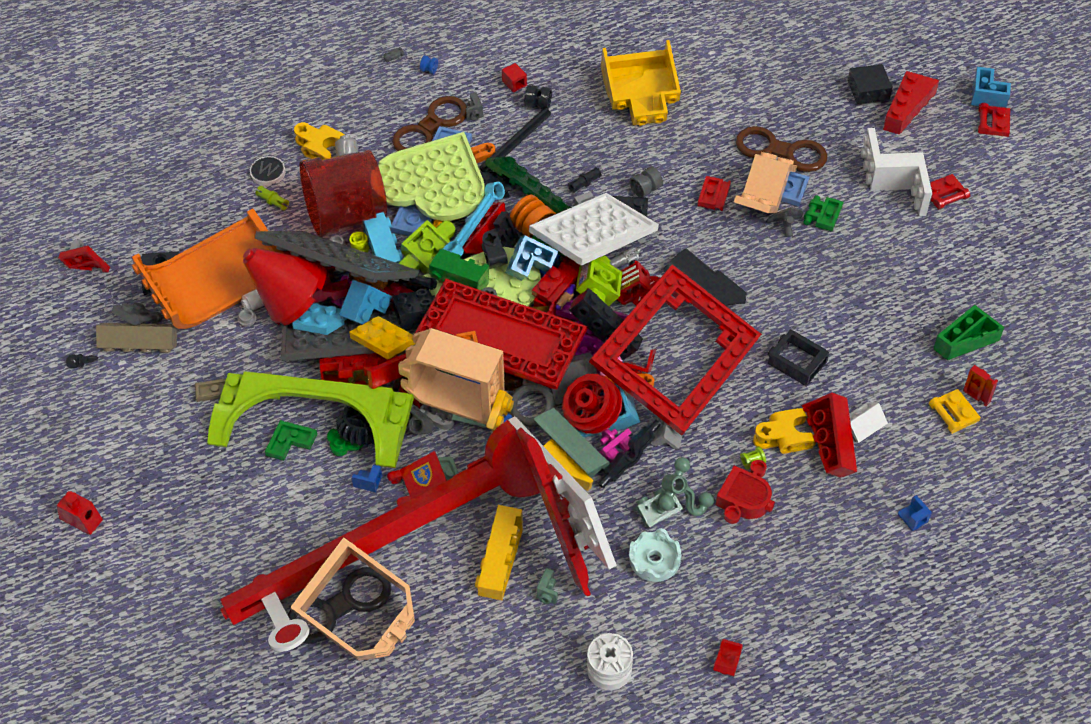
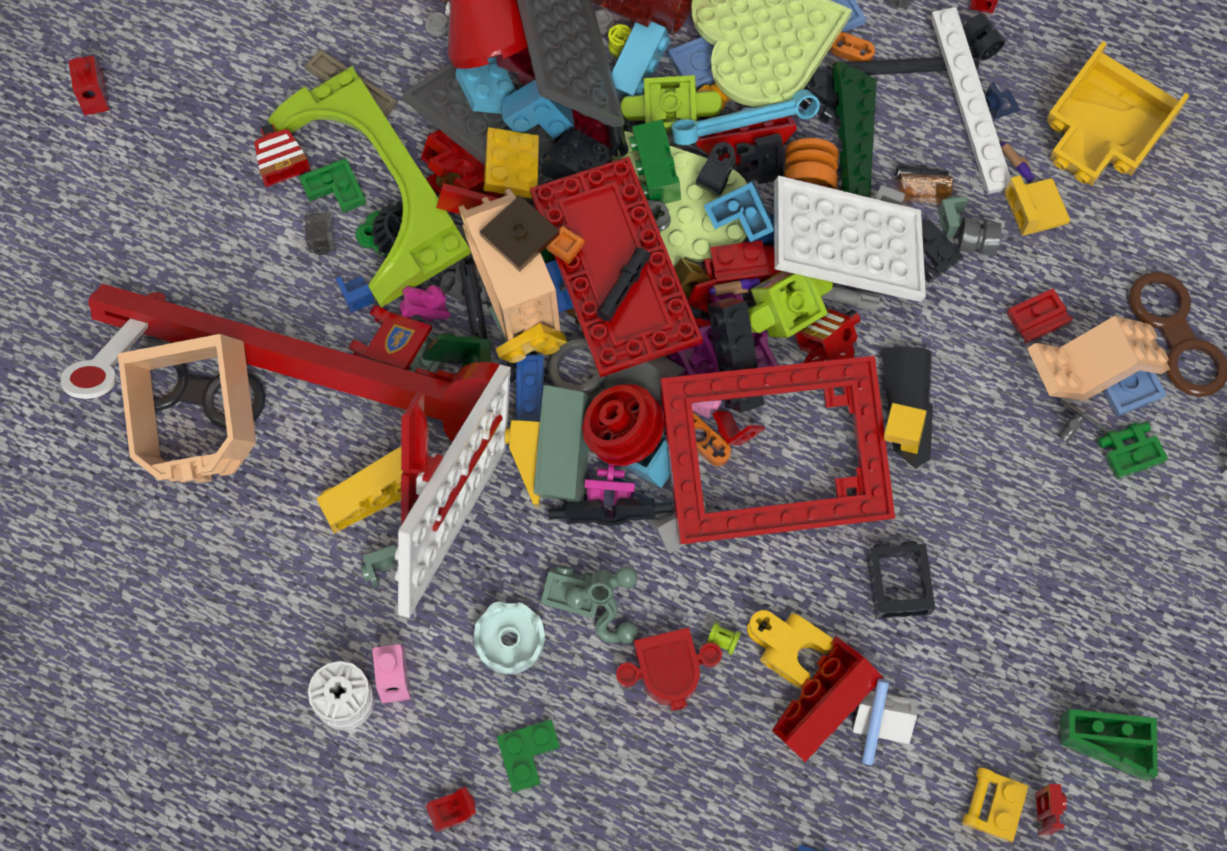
camera: 45 degrees right, 15 degrees up
none -> torso [254,124,311,187]
none -> clear smoke brick [305,212,336,255]
none -> bright pink torso [373,644,411,704]
none -> dark pink hips [399,285,450,322]
none -> dark green bracket [423,332,491,368]
none -> black pin [459,264,488,339]
none -> dark brown plate [479,195,560,272]
none -> green plate [496,719,560,793]
none -> black pin [596,247,651,322]
none -> light blue bar [862,679,889,765]
none -> yellow piece [884,403,926,454]
none -> clear orange tile [899,174,953,202]
none -> white plate [931,7,1011,194]
none -> sand green bracket [937,196,968,238]
none -> dark blue bracket [985,82,1020,120]
none -> piece [1000,142,1035,182]
none -> yellow bracket [1004,175,1070,236]

